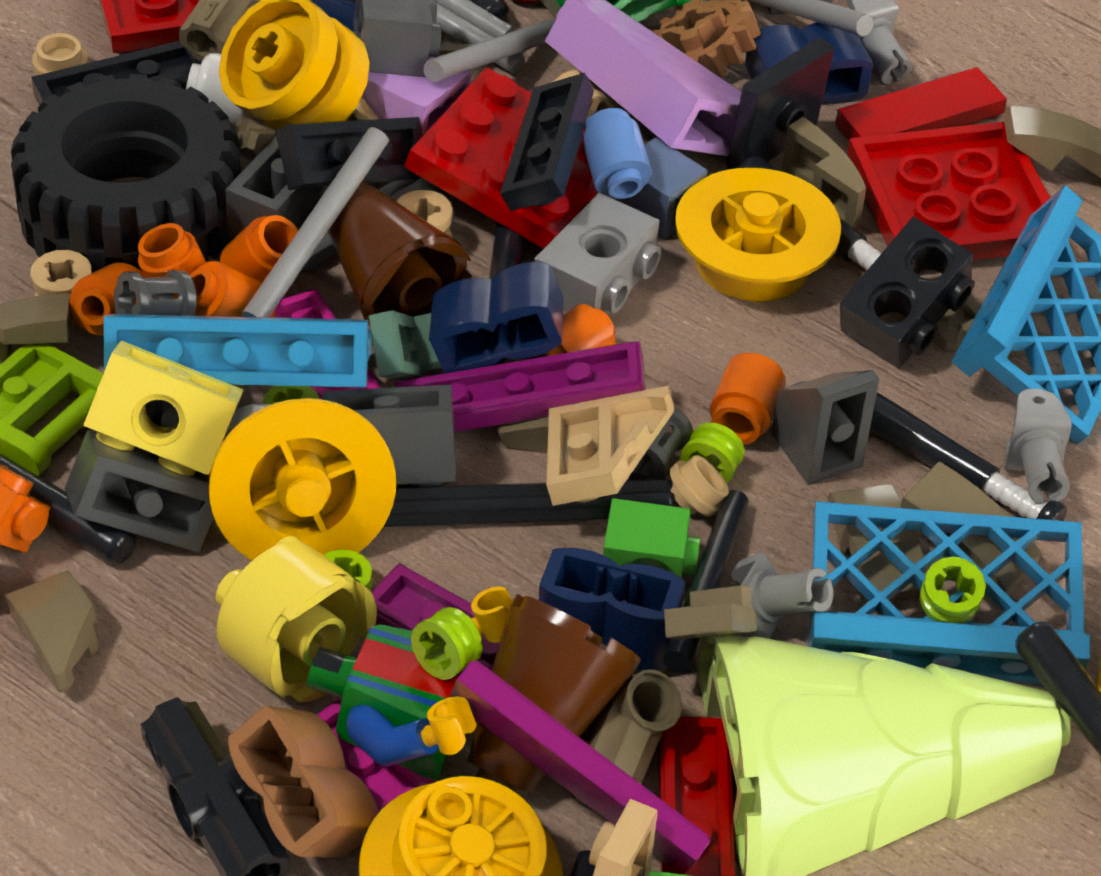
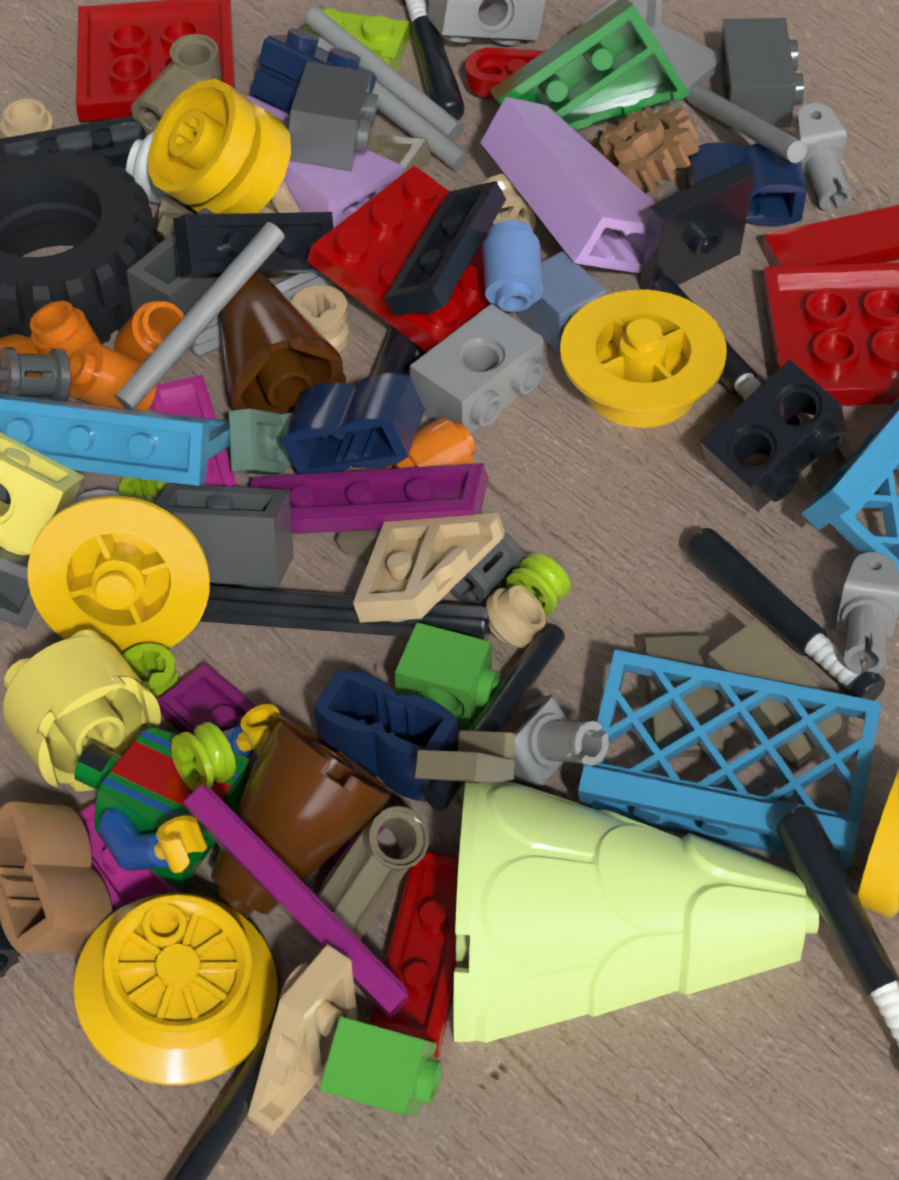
camera: 15 degrees right, 5 degrees up
light grey bar [424,19,556,82] -> none
orange brick [710,352,786,445] -> none
dark grey slope [772,370,879,485] -> none
dark tan slope [782,117,866,231] -> none
lime bush [919,556,986,624] -> none

